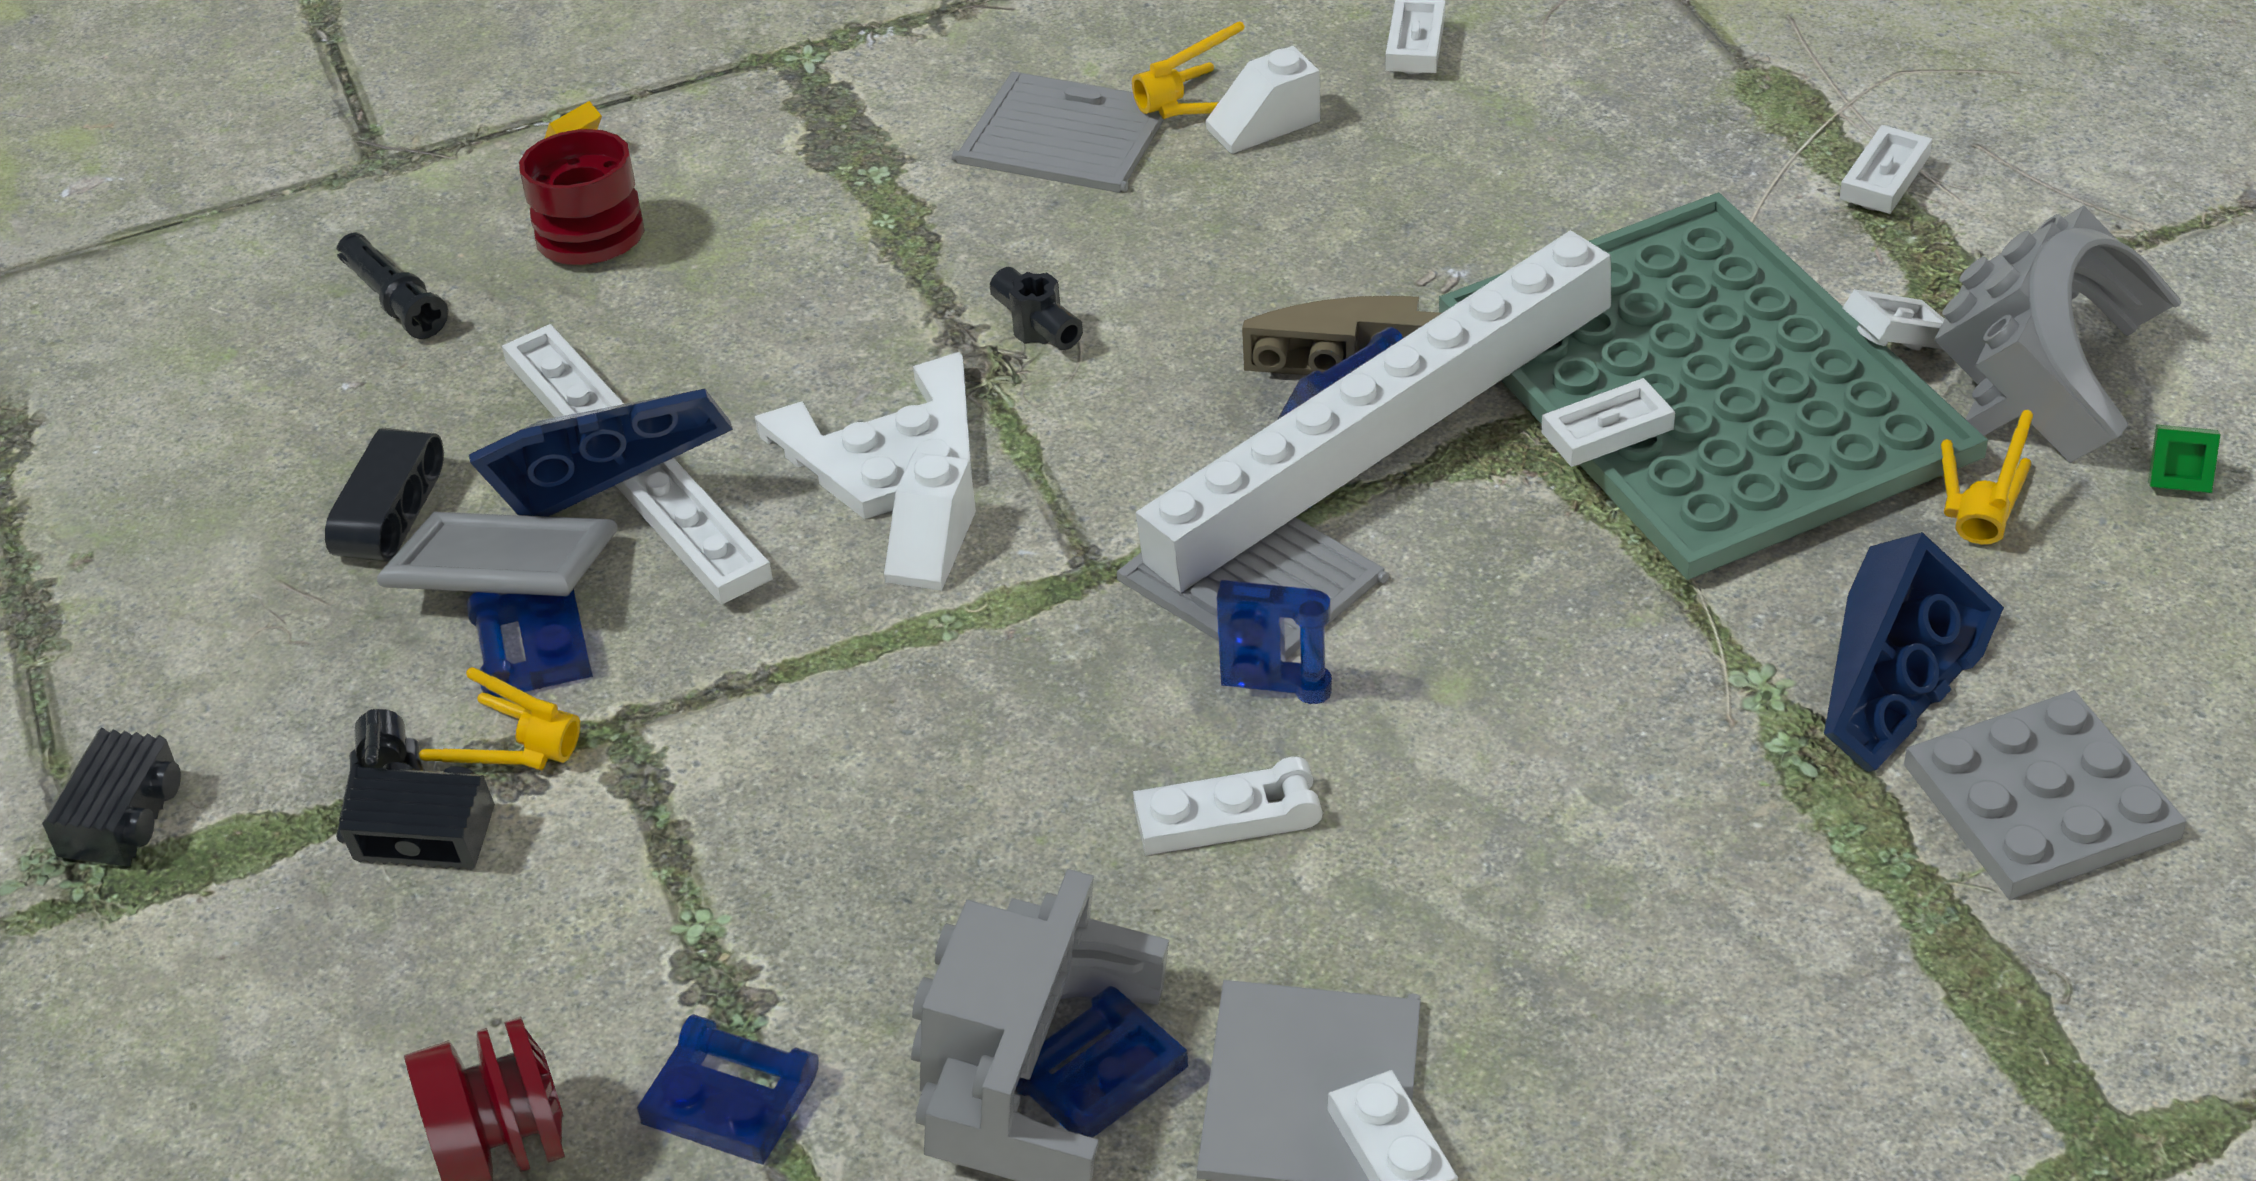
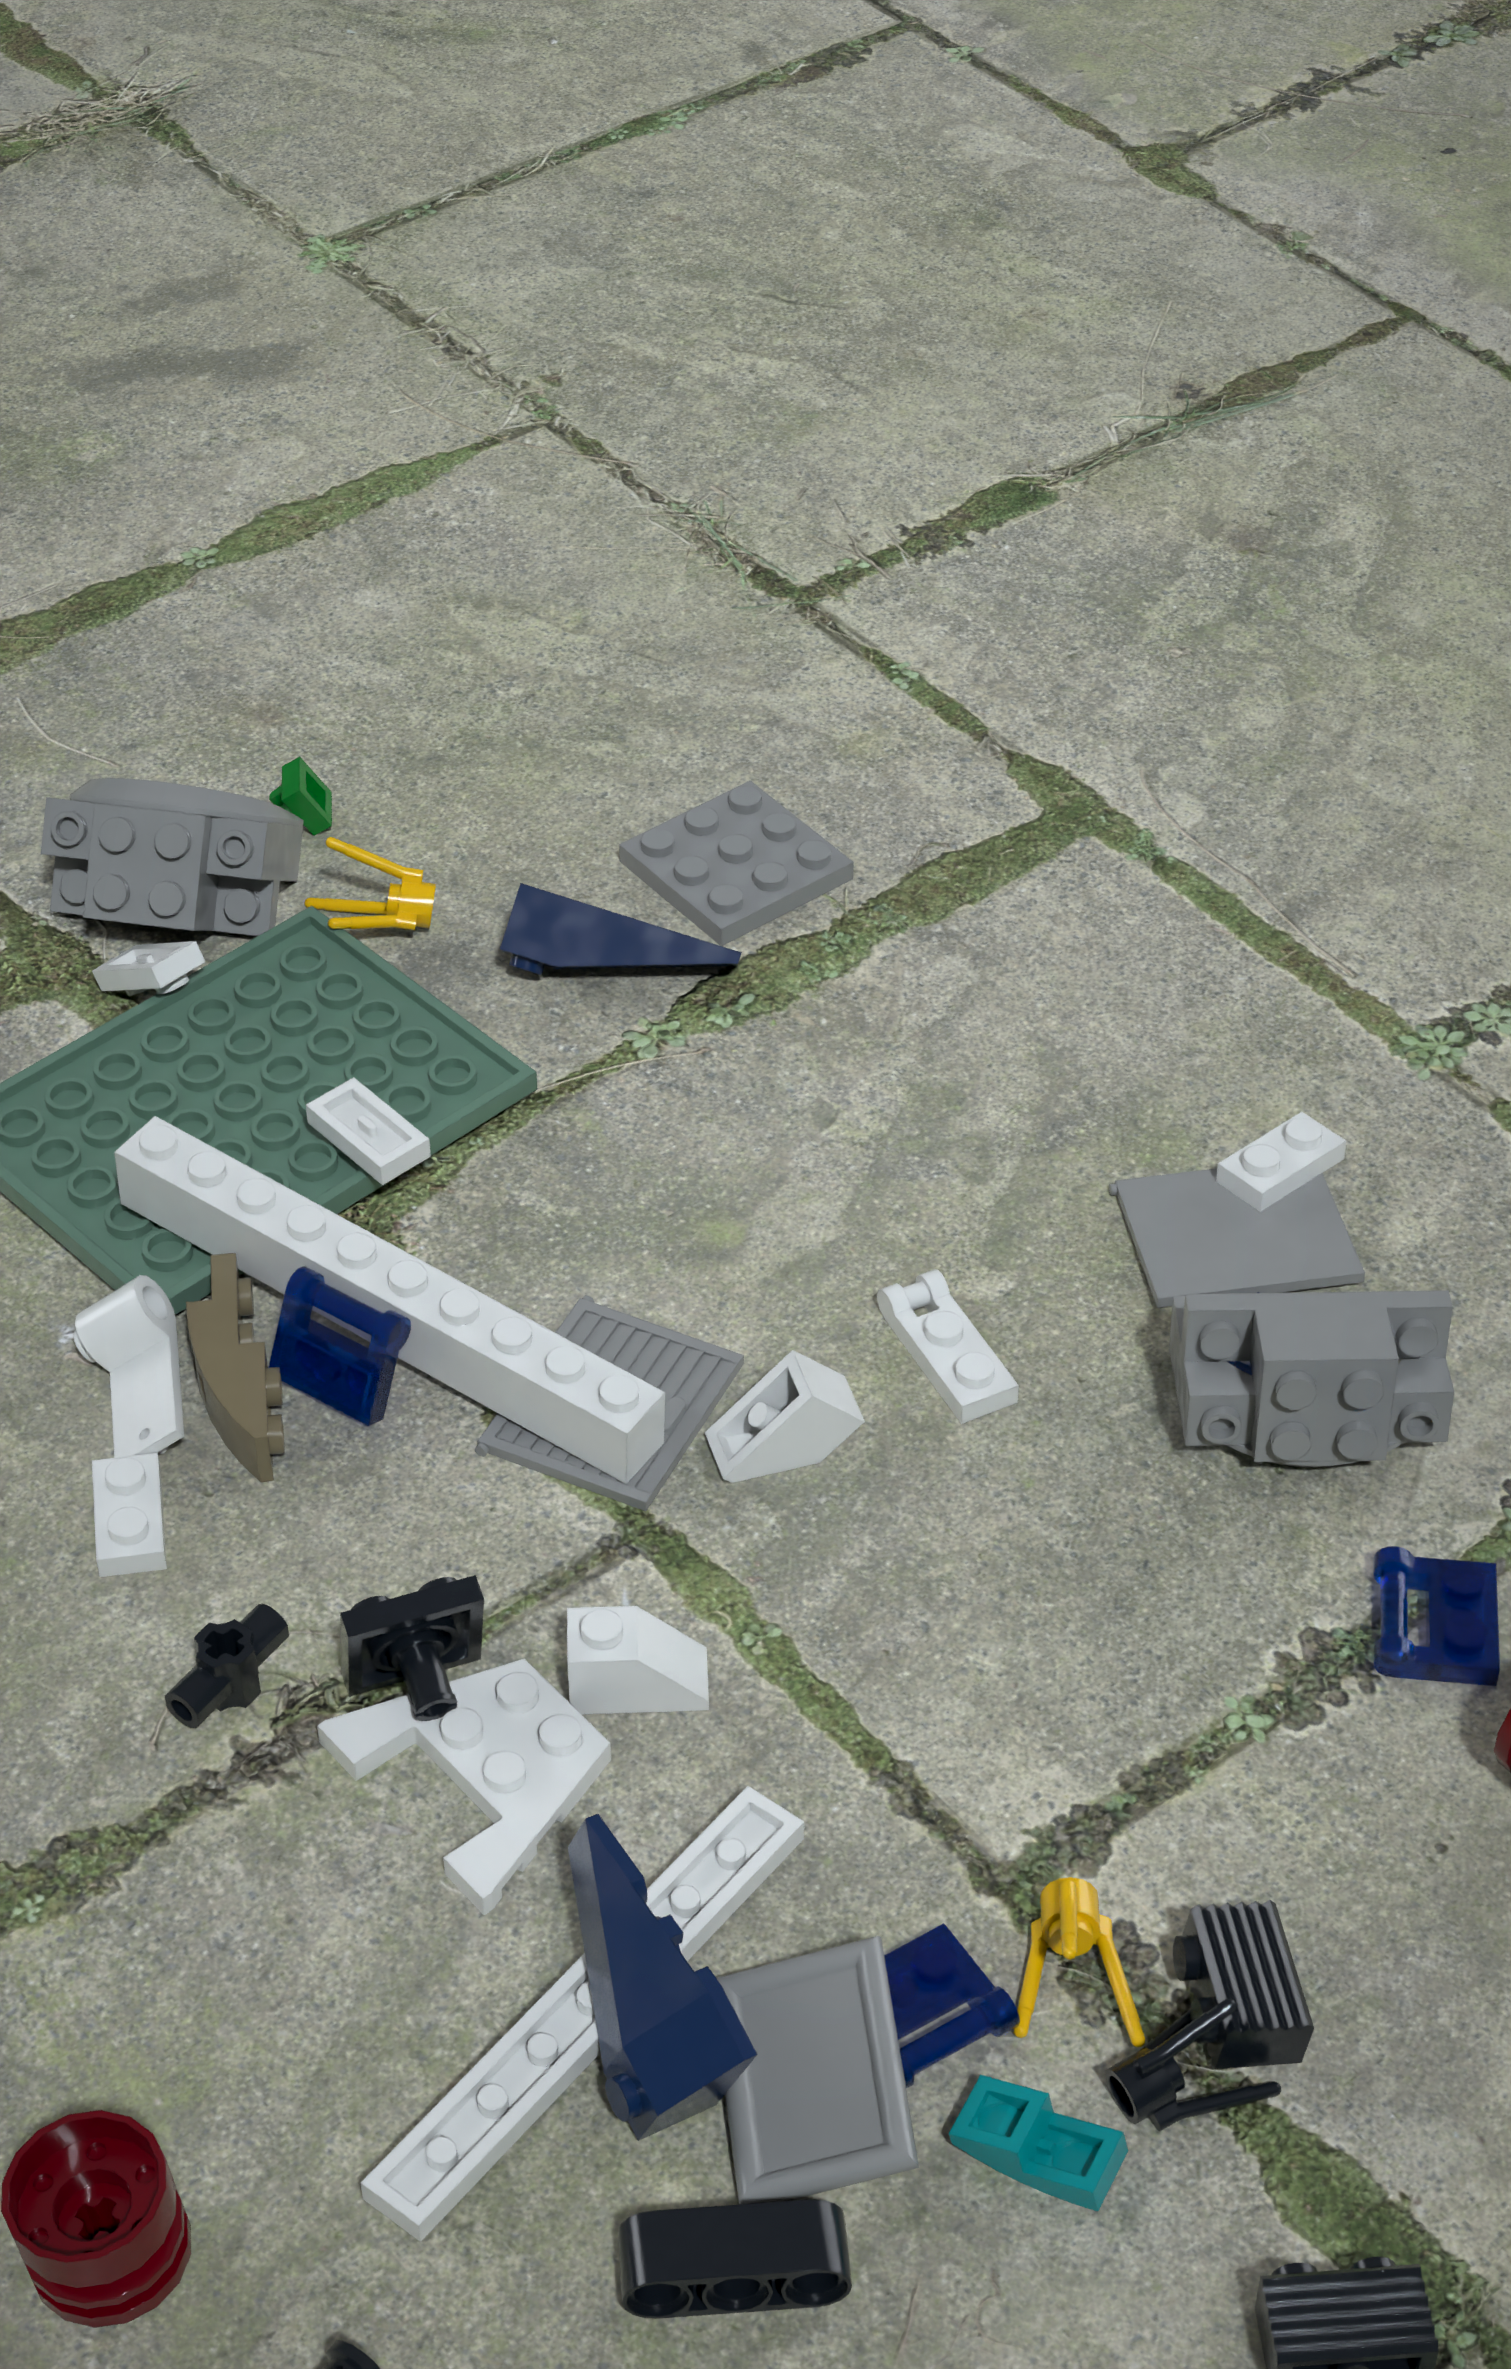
camera: 110 degrees left, 0 degrees up
clear blue plate [1216,580,1332,704] -> none
none -> white door [73,1275,184,1458]
none -> white plate [92,1453,167,1577]
none -> black plate [340,1575,484,1721]
none -> white slope [705,1350,865,1483]
none -> teal slope [949,2075,1128,2212]

